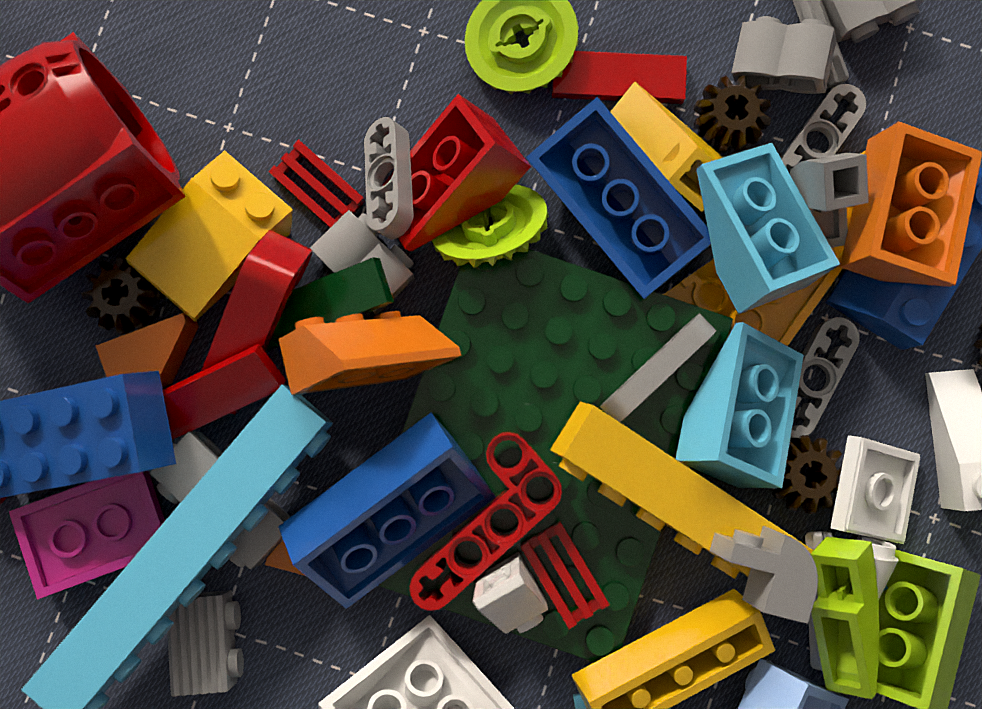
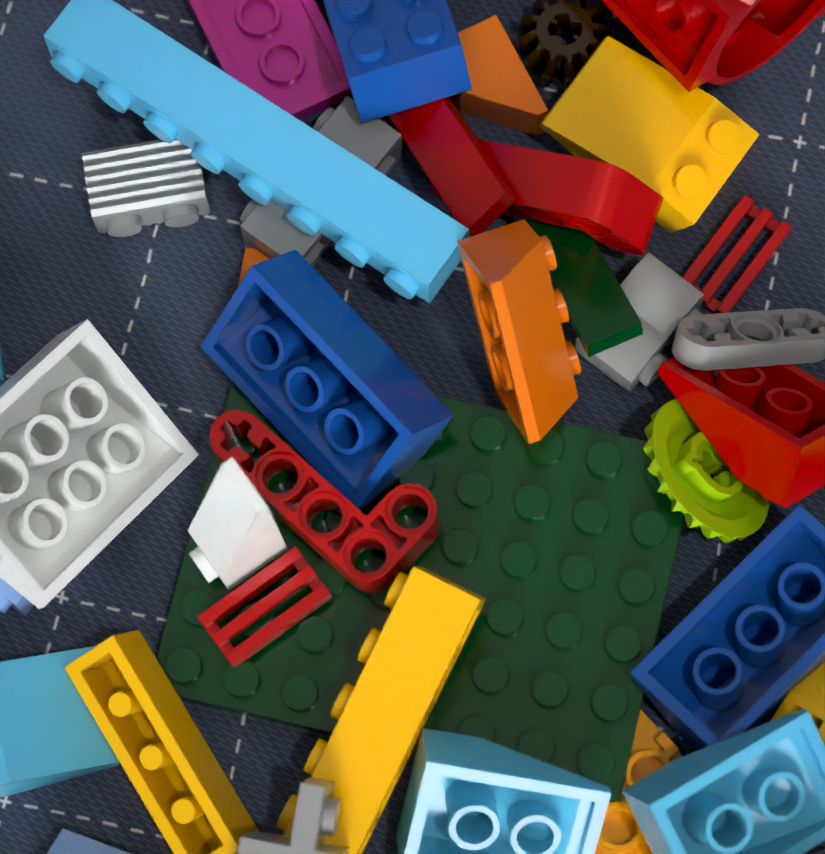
camera: 85 degrees right, 10 degrees down
light grey beam [600,313,716,422] -> none

